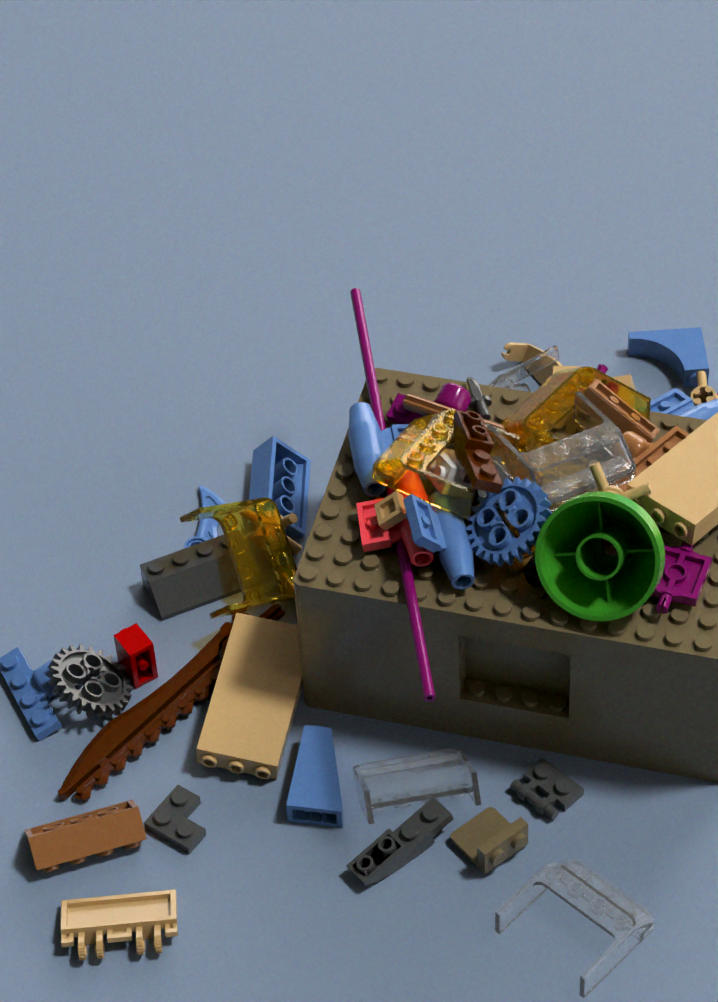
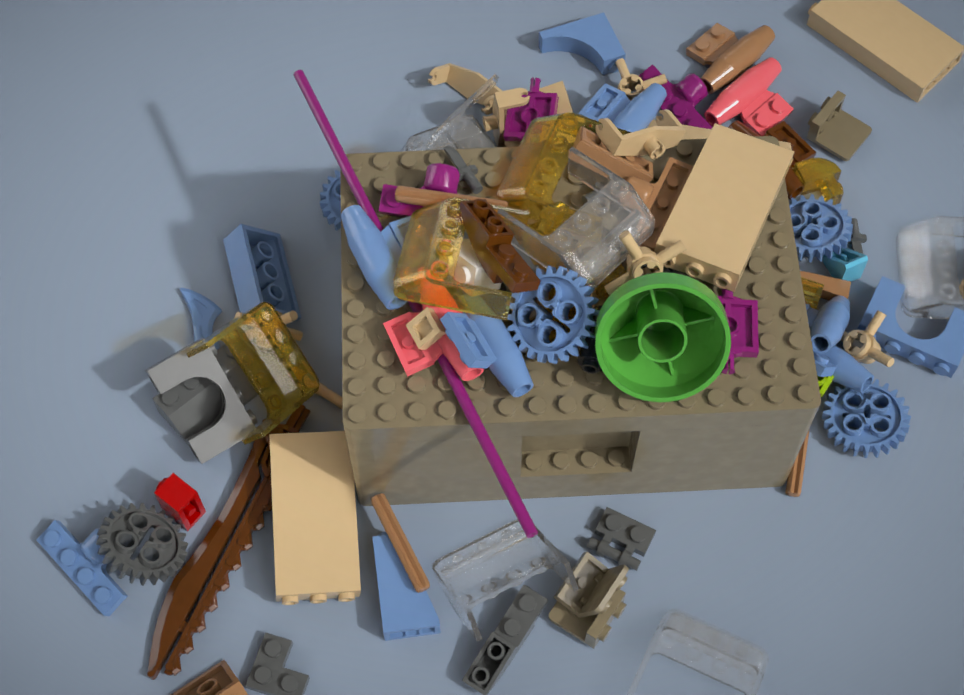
camera: 20 degrees left, 15 degrees up
none -> arch [145,338,258,464]
none -> medium nougat axle [371,493,430,593]
none -> dark tan bracket [553,552,629,618]
none -> tan piece [596,109,686,159]

